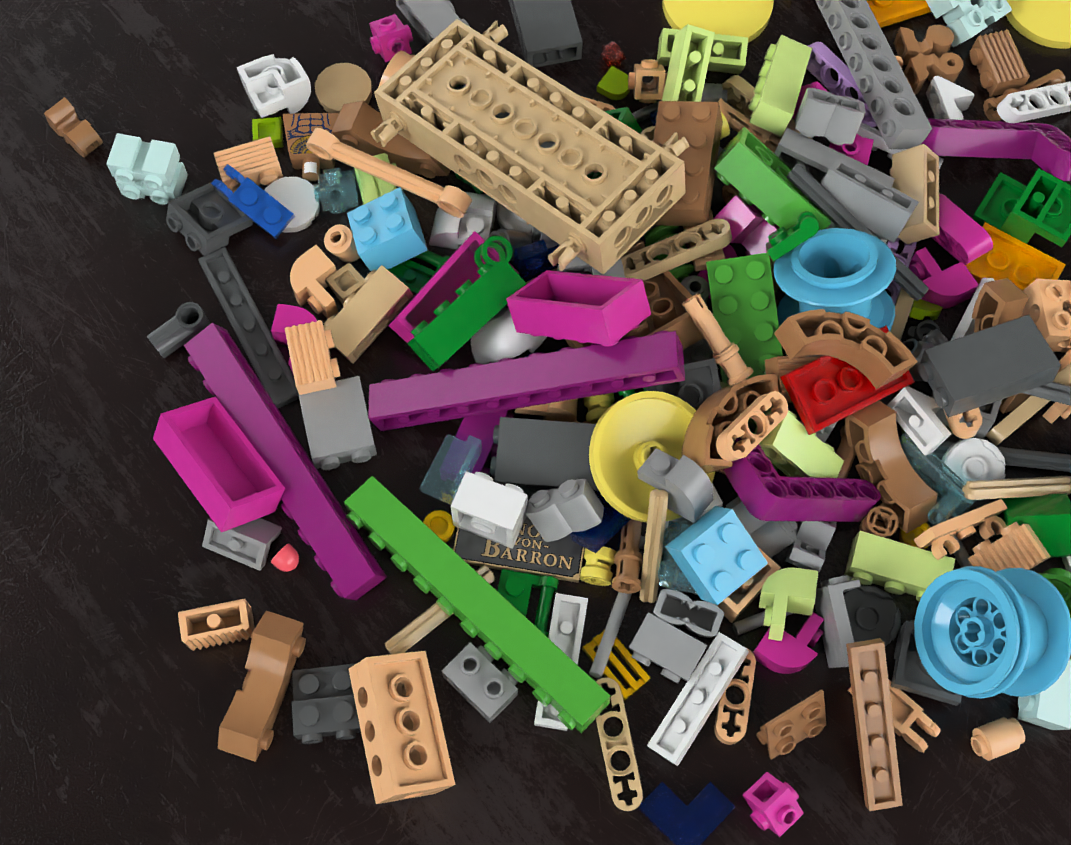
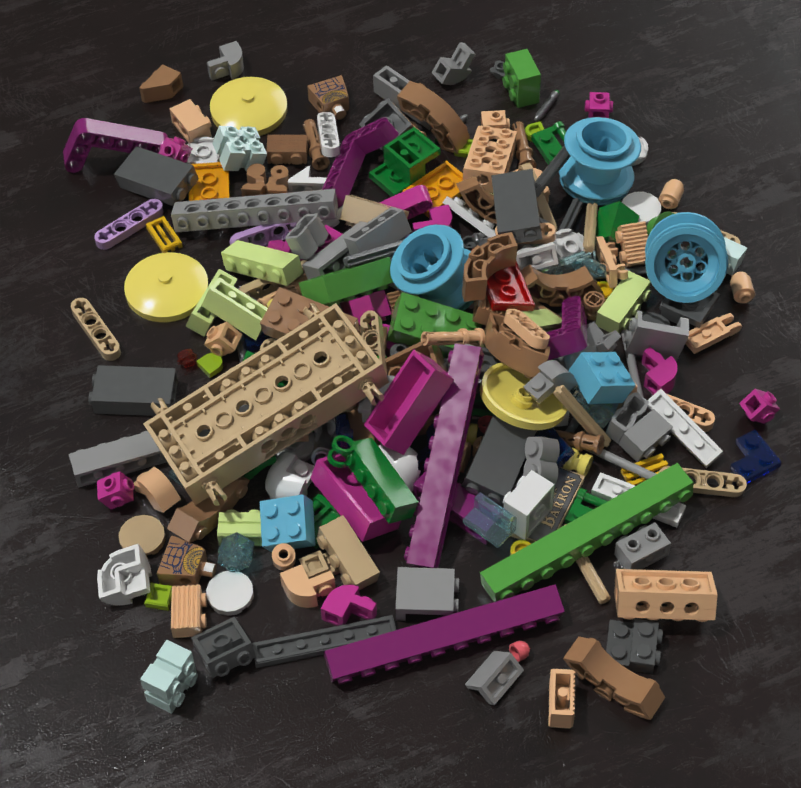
camera: 70 degrees left, 15 degrees down
medium nougat leg [44,97,103,157] -> none
dark grey piece [147,302,210,358] -> none
dark pink piece [153,396,285,533] -> none
blue hinge [211,164,295,239] -> none
light nougat brick [285,320,341,395] -> none
light nougat piece [306,128,472,218] -> none
medium nougat hinge [757,689,826,760] -> none
yellowish green brick [759,568,818,641] -> none
green plate [766,211,819,262] -> none
medium nougat plate [846,638,903,811] -> none

